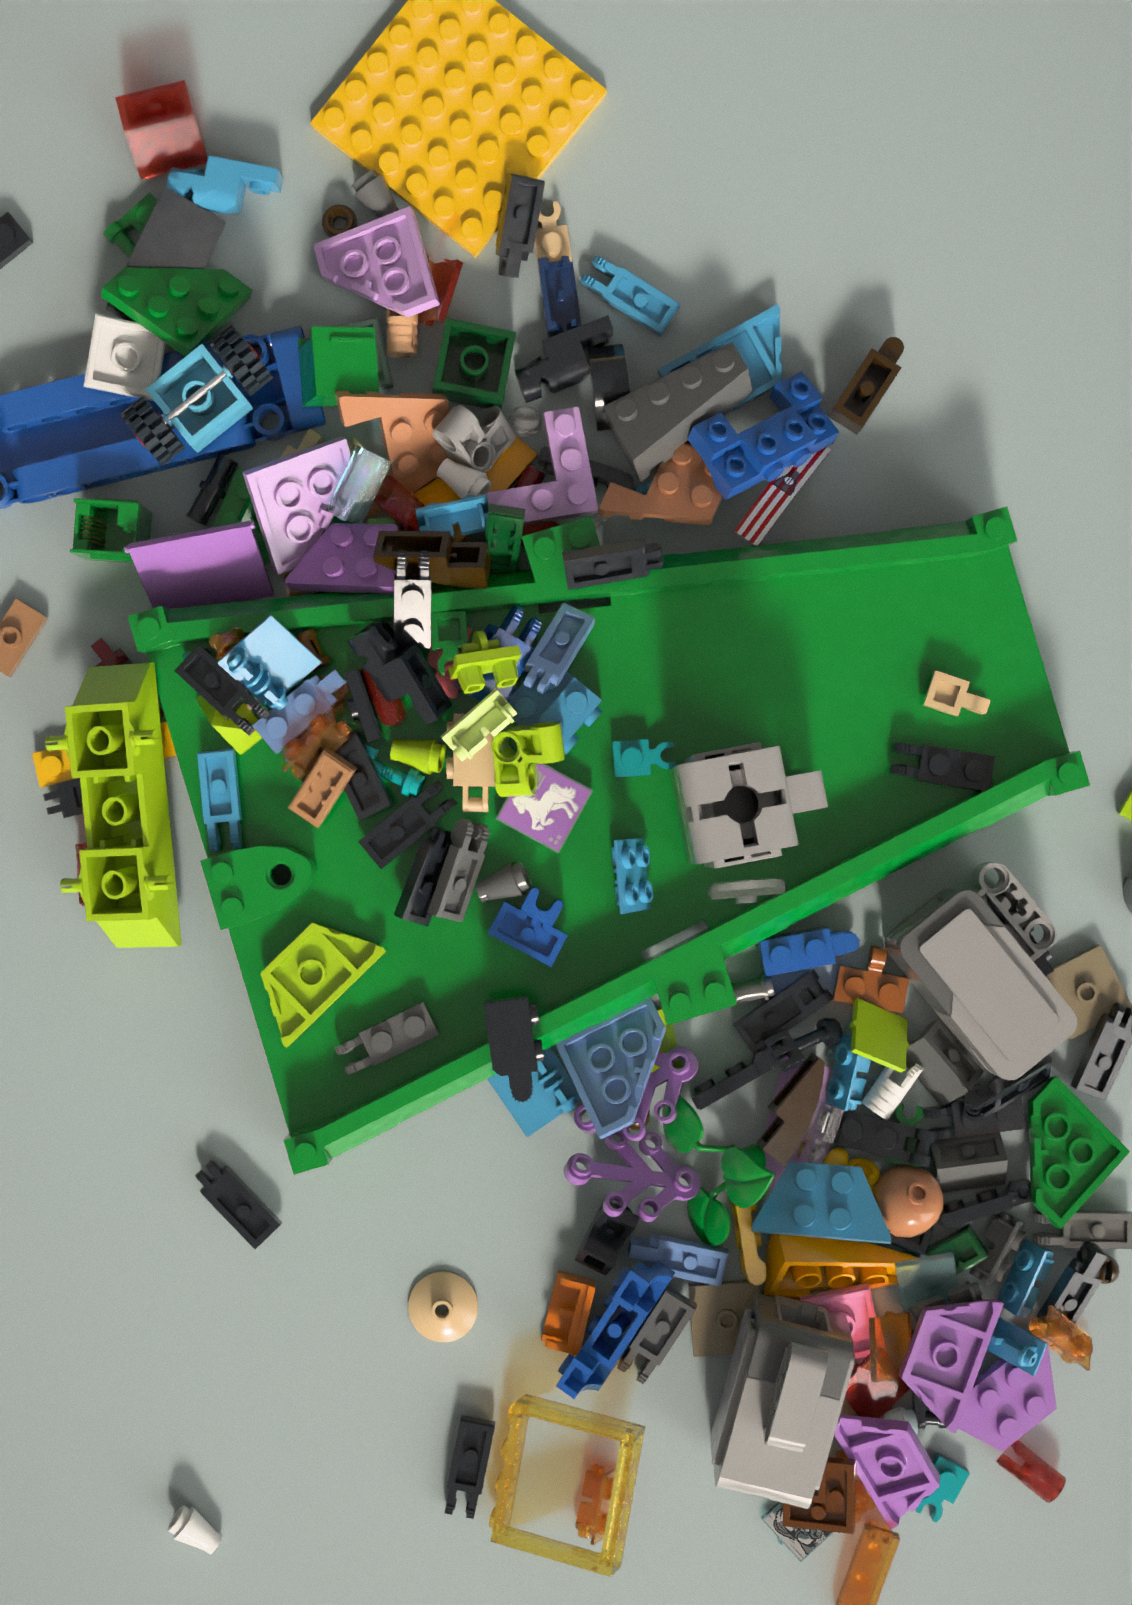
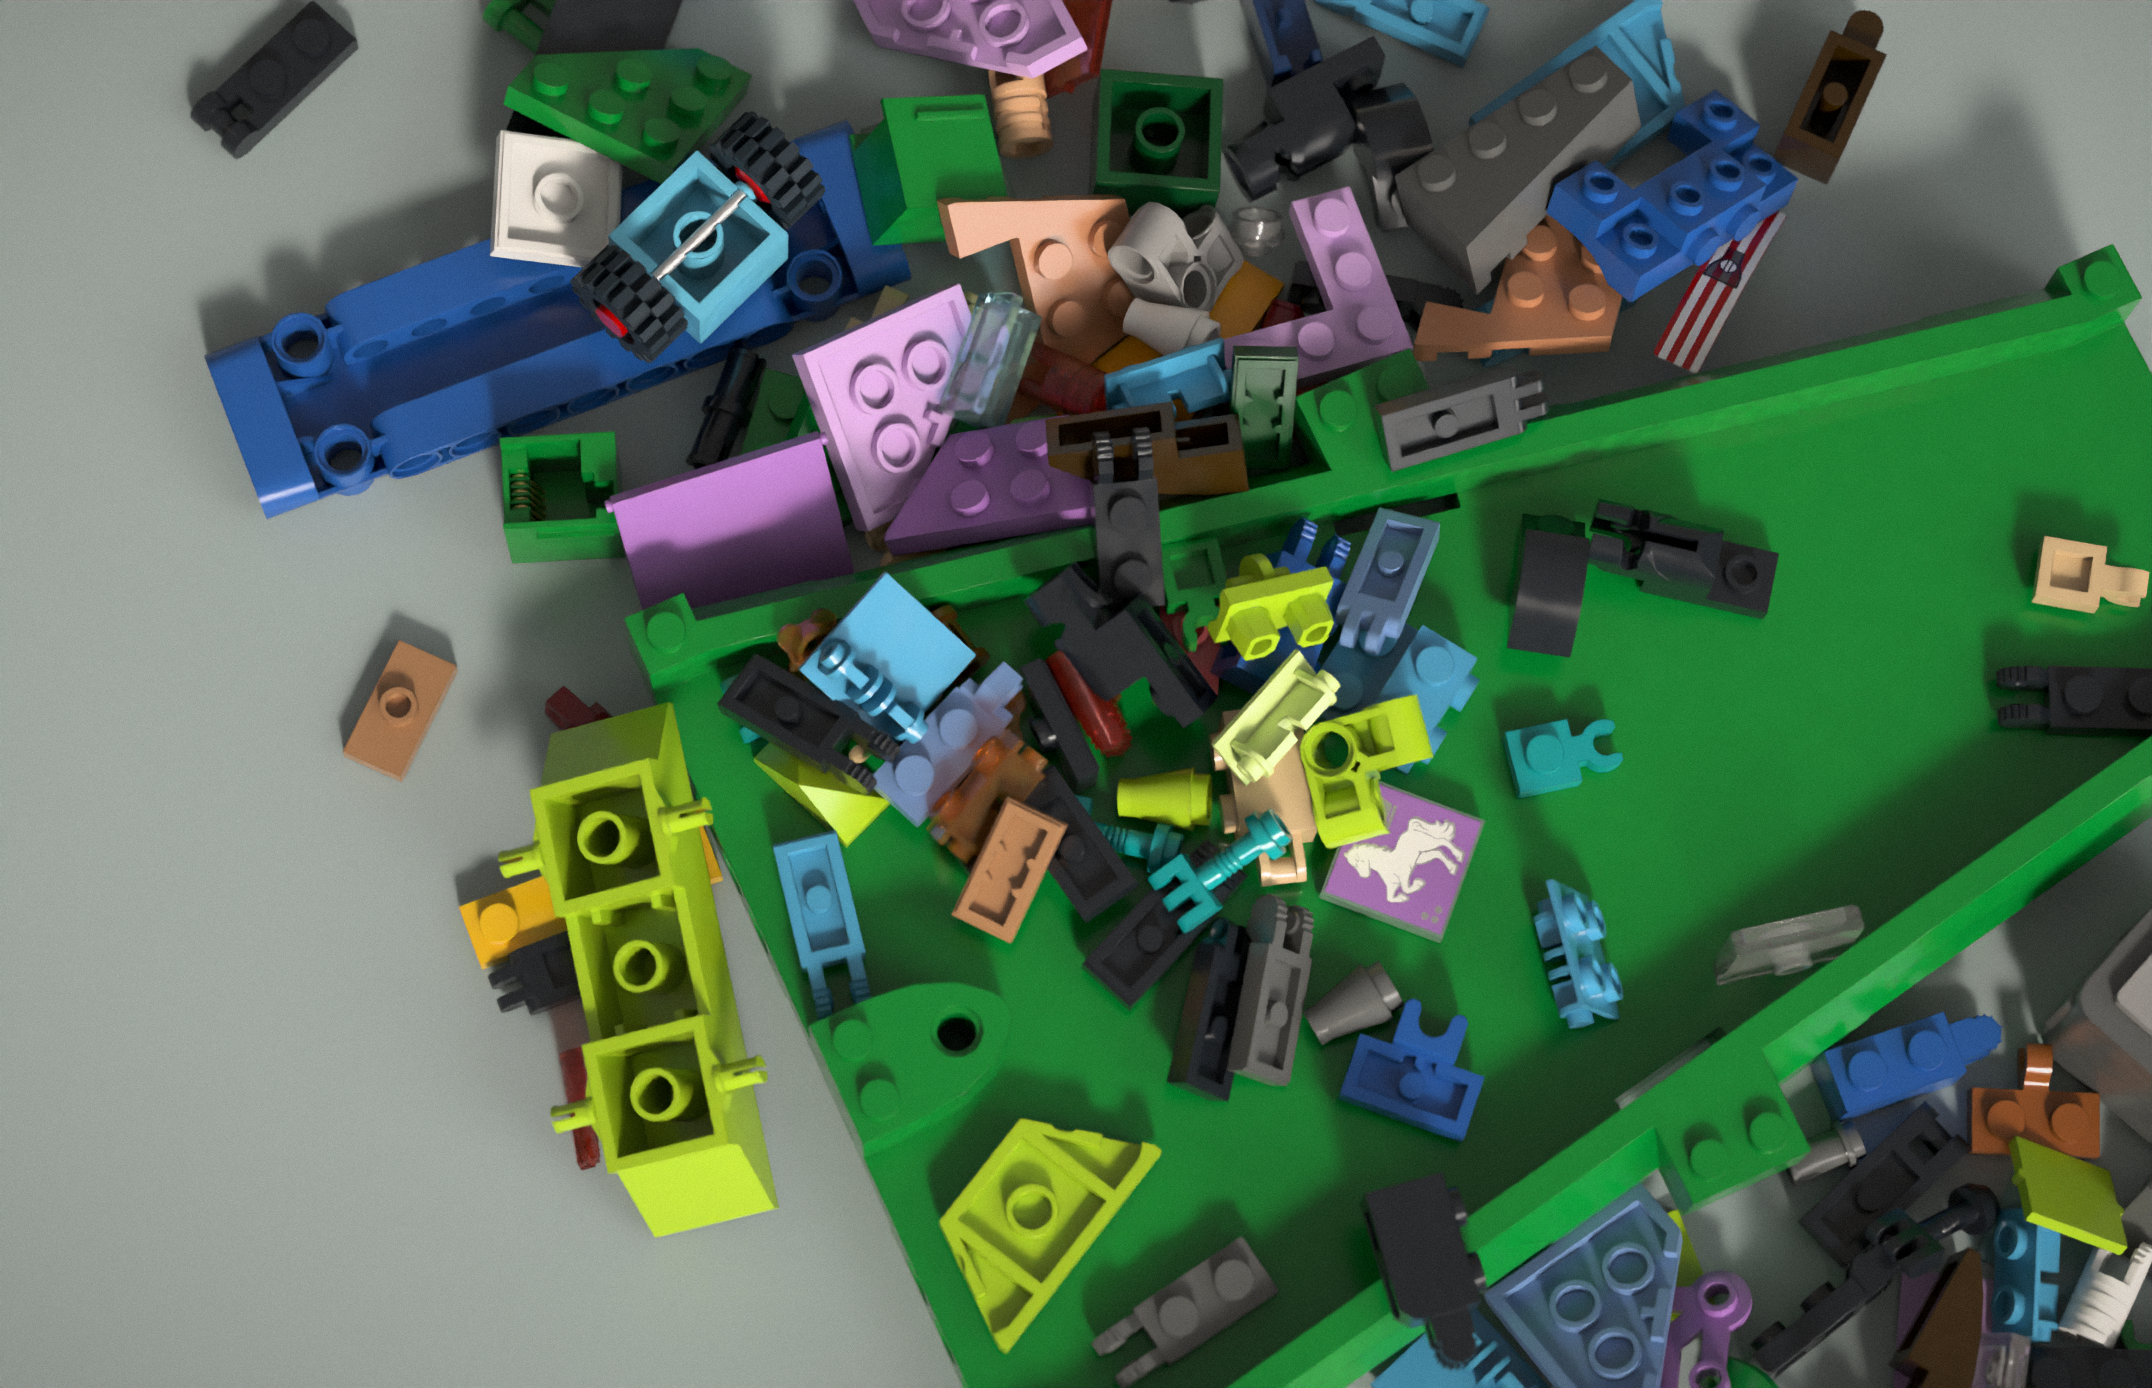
camera: 15 degrees left, 15 degrees down
light grey piece [669,742,828,869] -> none
none -> teal hinge [1147,808,1293,933]
none -> black brick [1507,513,1589,658]
none -> black plate [1588,499,1779,619]

